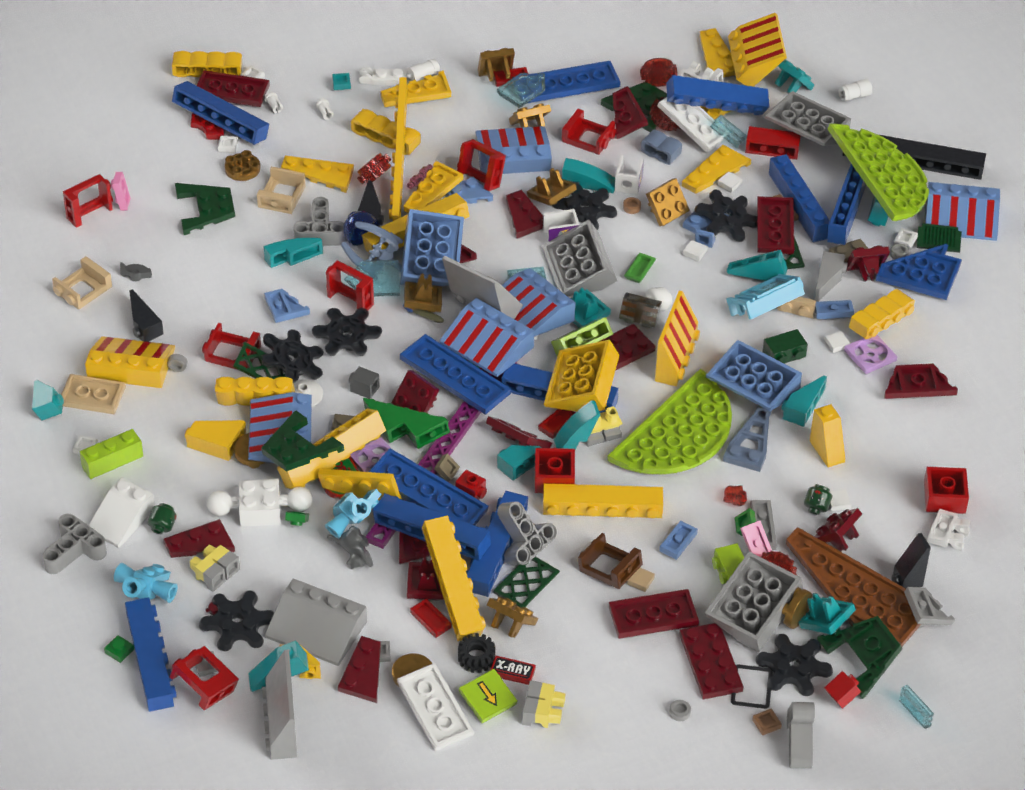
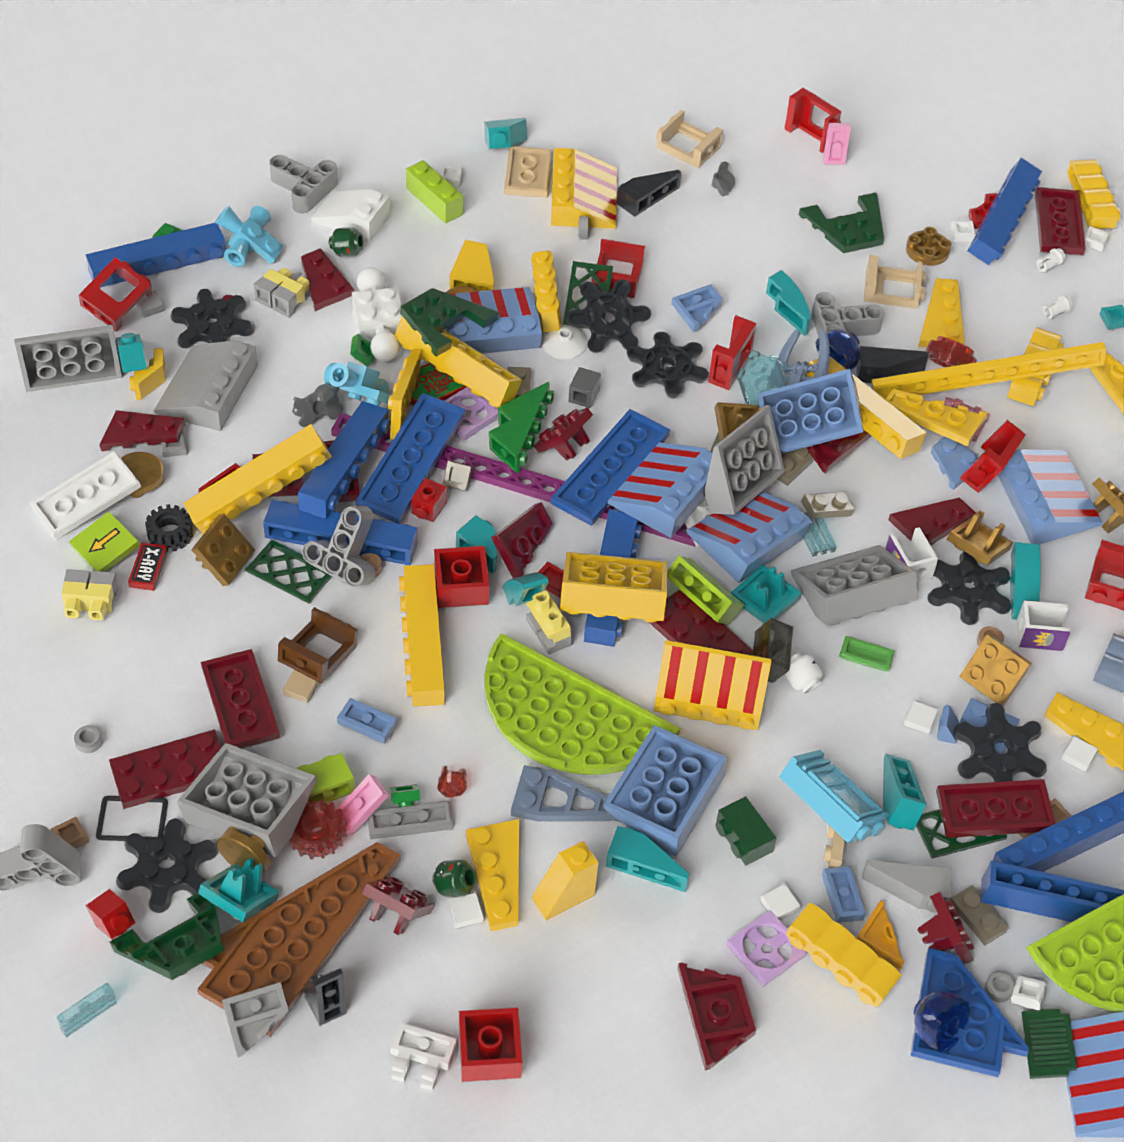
camera: 80 degrees right, 5 degrees up
none -> yellow wing [465,819,519,932]
none -> dark tan plate [801,492,855,519]
none -> light orange tile [856,900,904,970]
none -> clear blue cylinder [913,991,970,1053]

